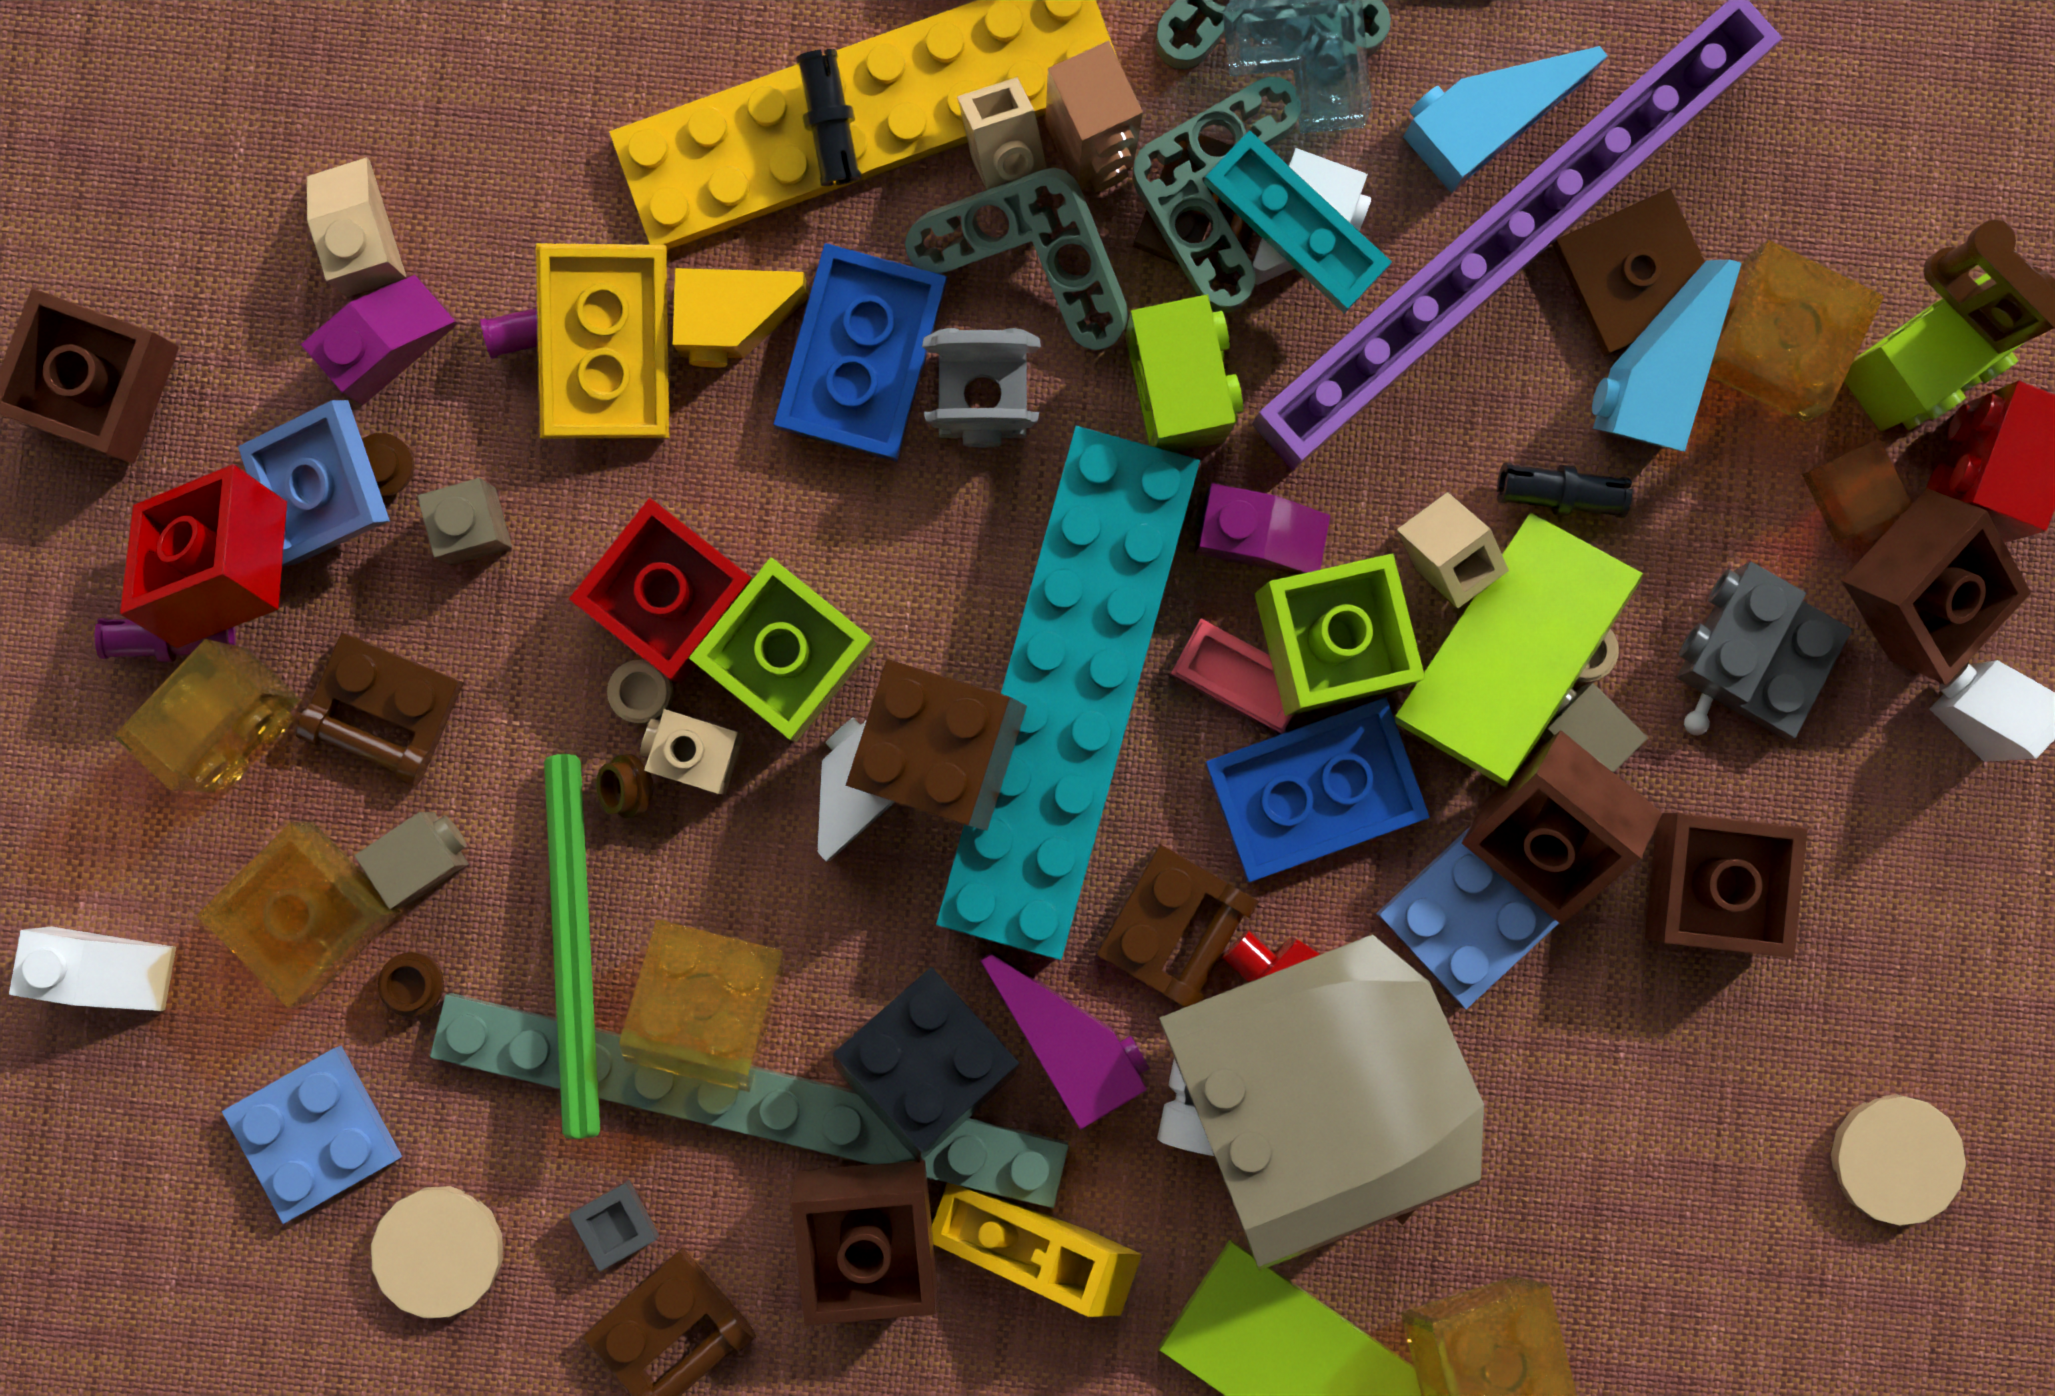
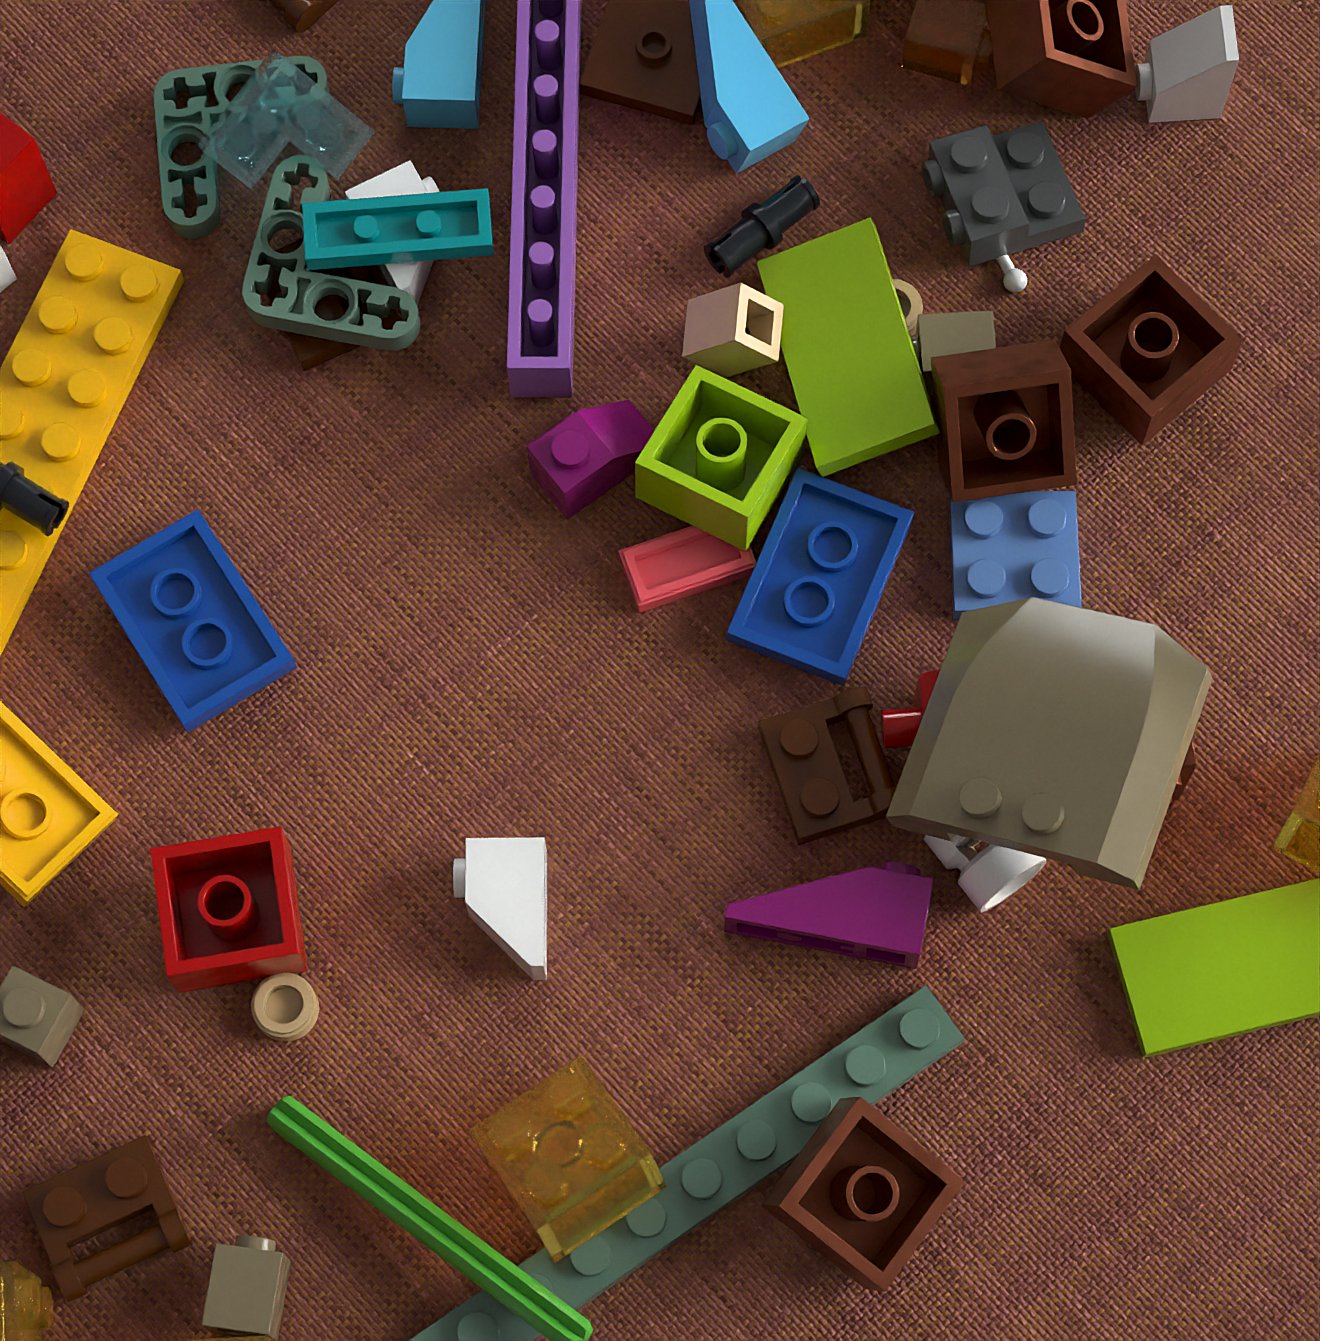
camera: 40 degrees left, 15 degrees down
reddish brown plate [596,754,654,818] -> none
tan brick [640,709,745,795] -> none
yellow slope [672,268,809,368] -> none
lime brick [689,557,876,742] -> none
black brick [833,967,1019,1163] -> none
reddish brown brick [845,659,1027,831] -> none
sand green beam [905,168,1129,350] -> none
light grey piece [922,328,1041,448] -> none
yellow slope [932,1183,1142,1317] -> none
teal brick [936,426,1200,960] -> none
tan brick [957,77,1047,190] -> none
nougat brick [1045,40,1143,192] -> none
lime brick [1125,294,1243,453] -> none

